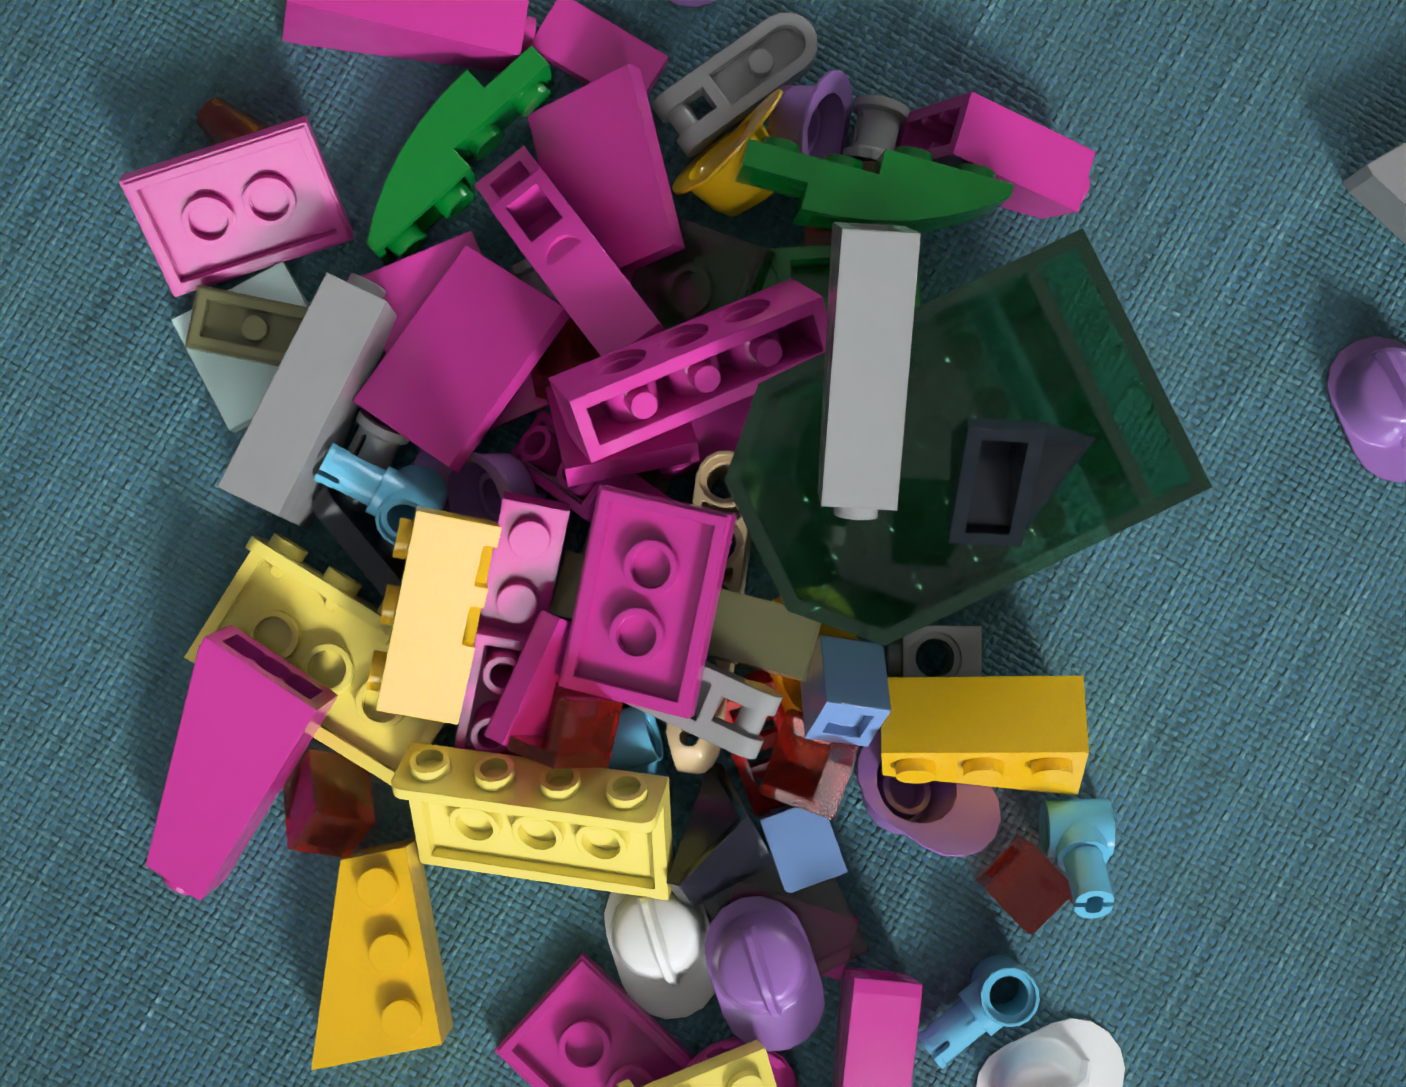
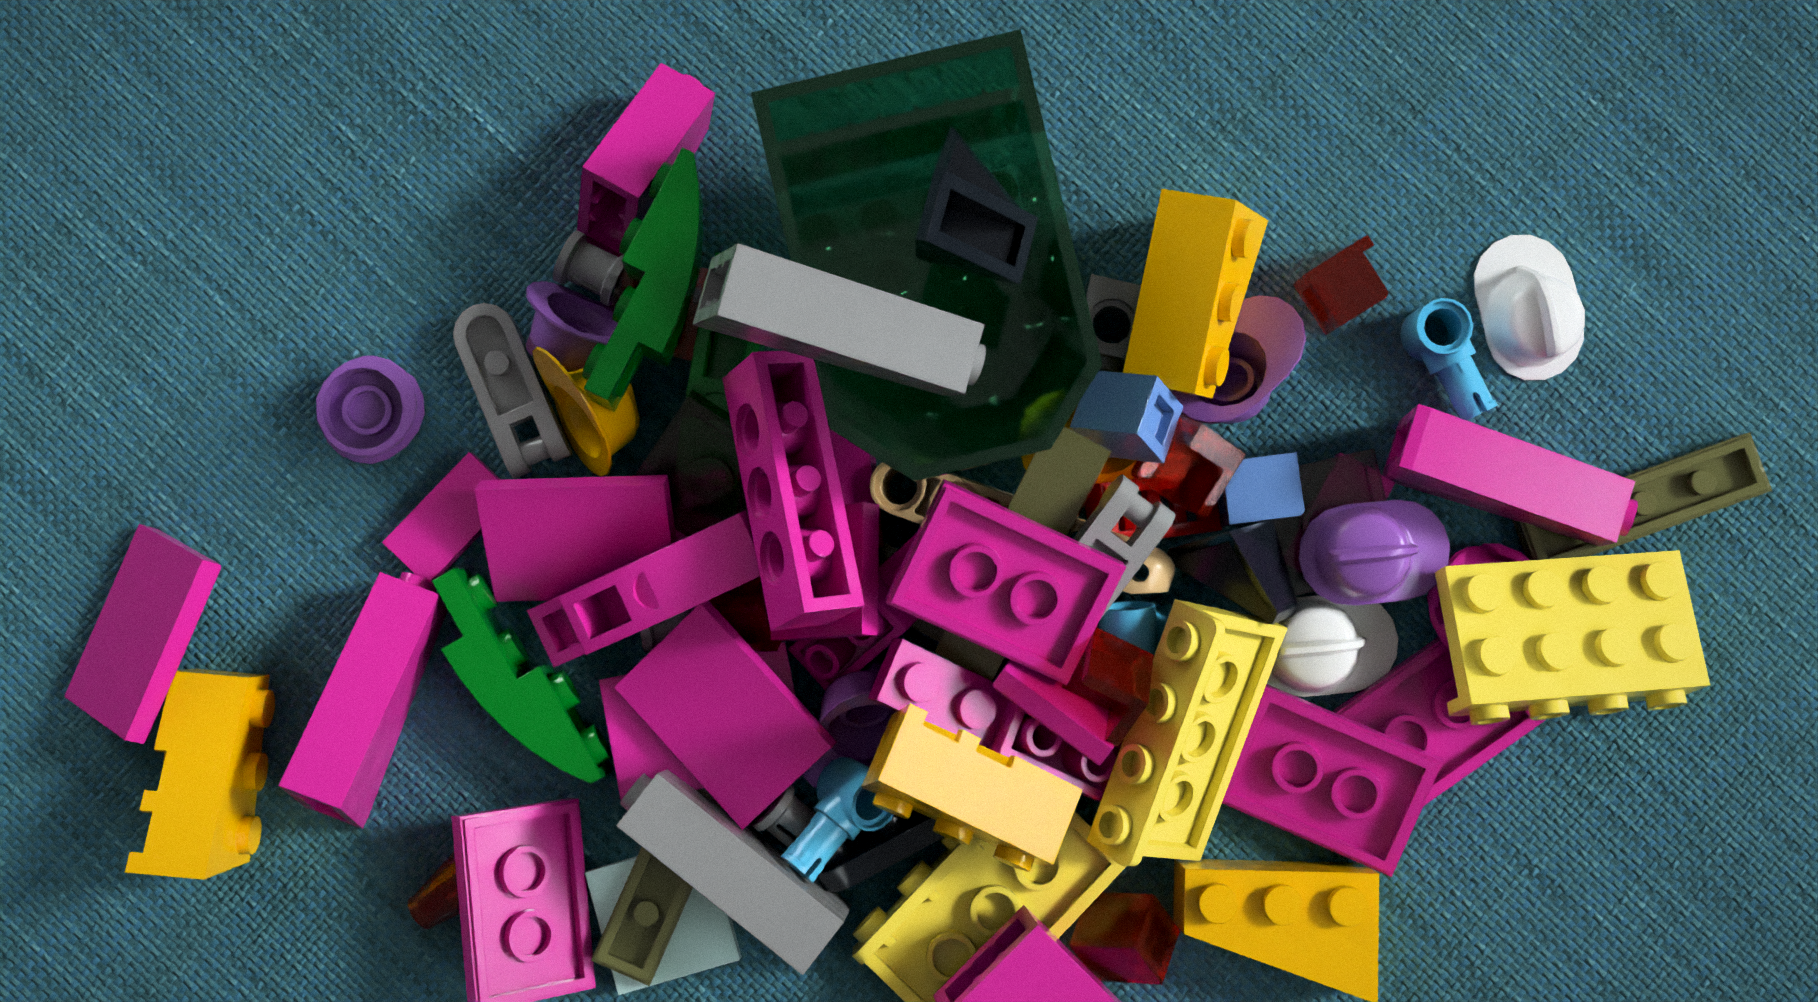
camera: 80 degrees left, 0 degrees up
medium azure pin [1039,799,1115,919] -> none
none -> dark pink tile [1222,684,1443,877]

